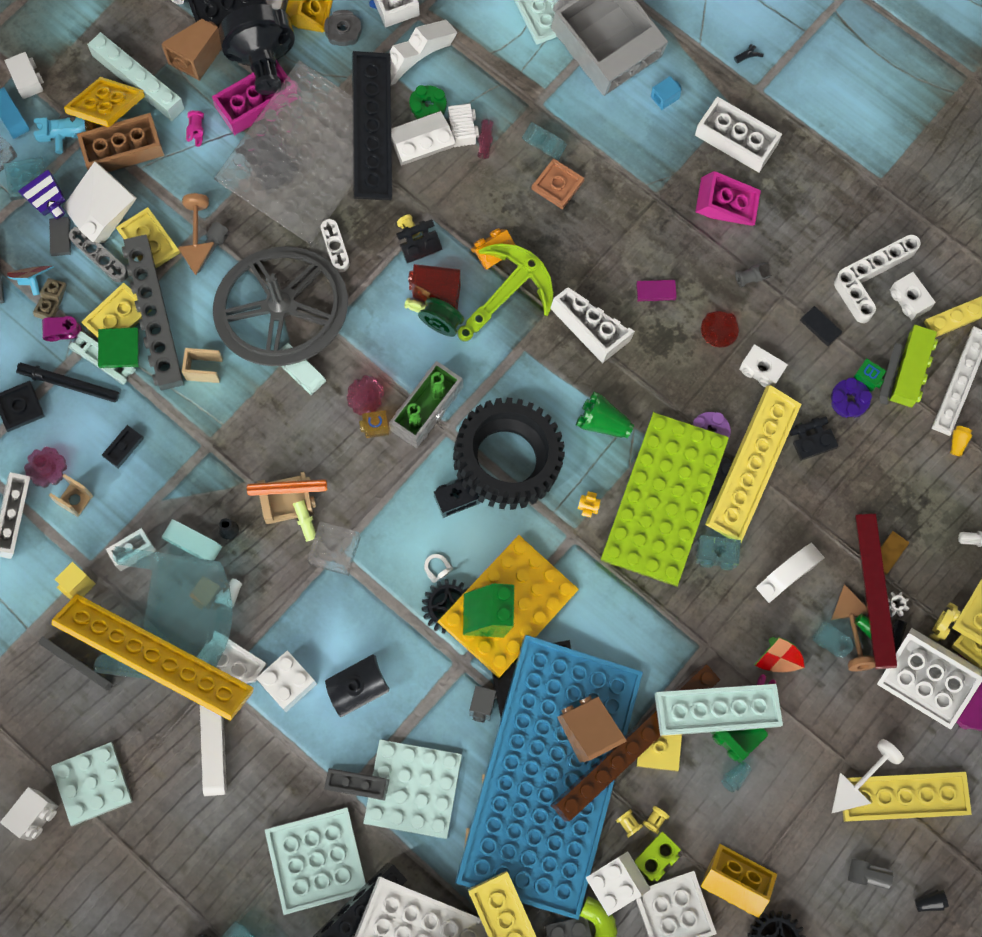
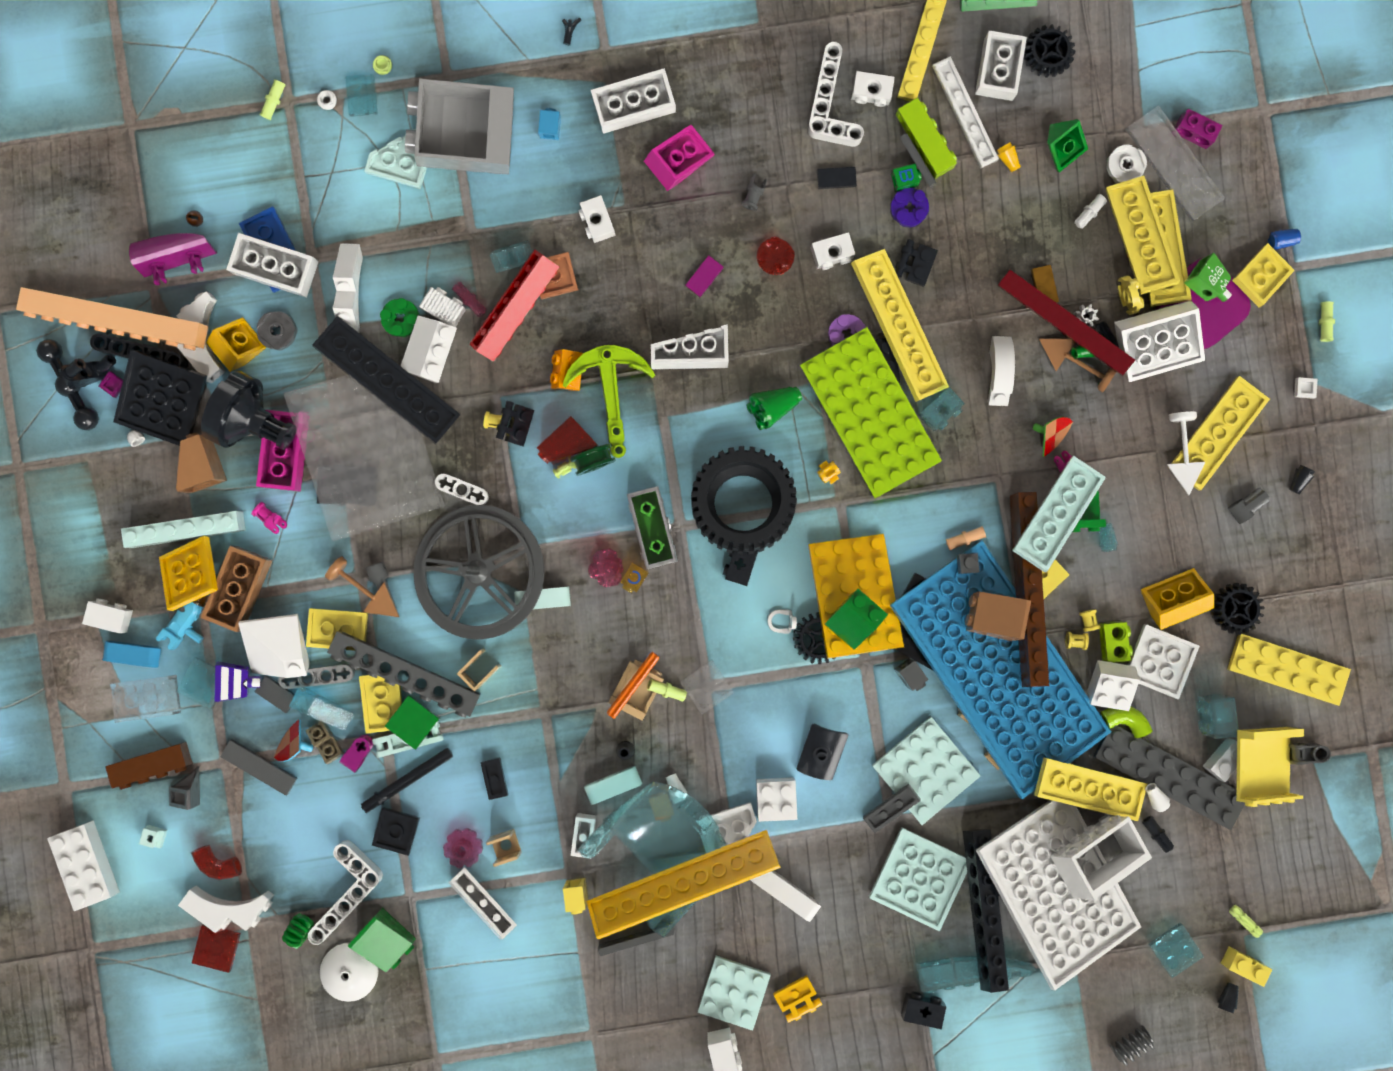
camera: 50 degrees left, 15 degrees up
clear light blue piece [812,621,853,658] -> none
none -> clear light blue slope [289,687,355,731]
none -> brick [469,249,559,362]
none -> white brick [578,195,616,243]
none -> yellow plate [773,975,823,1023]
none -> light nougat pin [946,526,986,550]
none -> dark grey plate [957,553,980,574]

